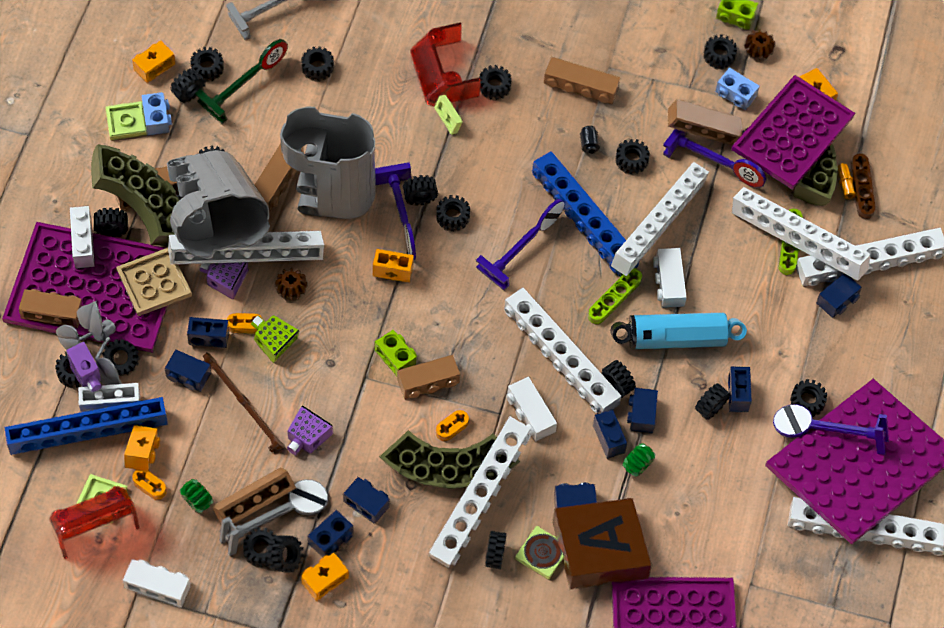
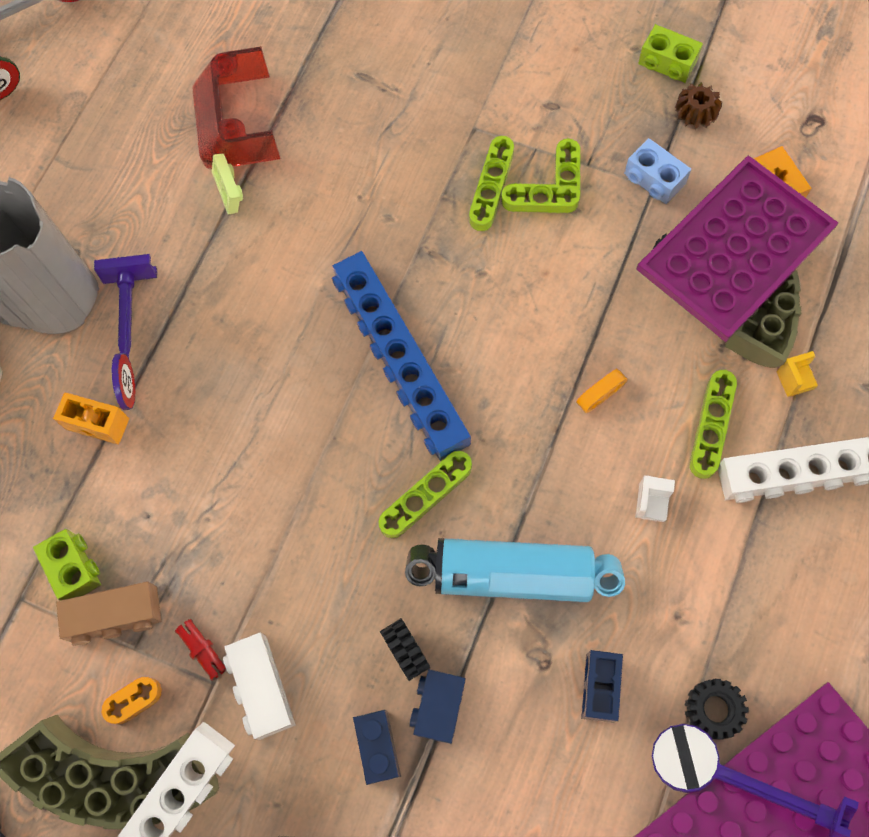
camera: 15 degrees right, 10 degrees up
black tyre [301,46,334,81] -> none
black tyre [403,175,438,206] -> none
black tyre [436,195,470,231] -> none
dark purple piece [476,199,565,291] -> none
black tyre [479,65,512,100] -> none
white brick [504,288,621,414] -> none
medium nougat brick [544,57,620,105] -> none
black brick [580,126,600,154] -> none
white brick [611,162,709,276] -> none
black tyre [615,139,650,175] -> none
green gear [622,443,656,477] -> none
white brick [653,248,687,308] -> none
dark purple piece [663,129,767,188] -> none
medium nougat brick [668,99,742,146] -> none
black tyre [695,383,730,420] -> none
black tyre [704,34,737,69] -> none
white brick [732,187,871,280] -> none
dark blue brick [816,273,862,318] -> none
light orange axle [838,163,856,199] -> none
reddish brown beam [851,153,876,219] -> none
none -> red pin [175,619,226,681]
none -> lime beam [469,136,514,231]
none -> lime beam [501,138,580,213]
none -> light orange beam [576,368,628,413]
none -> white panel [635,475,675,522]
none -> yellow panel [776,351,818,397]

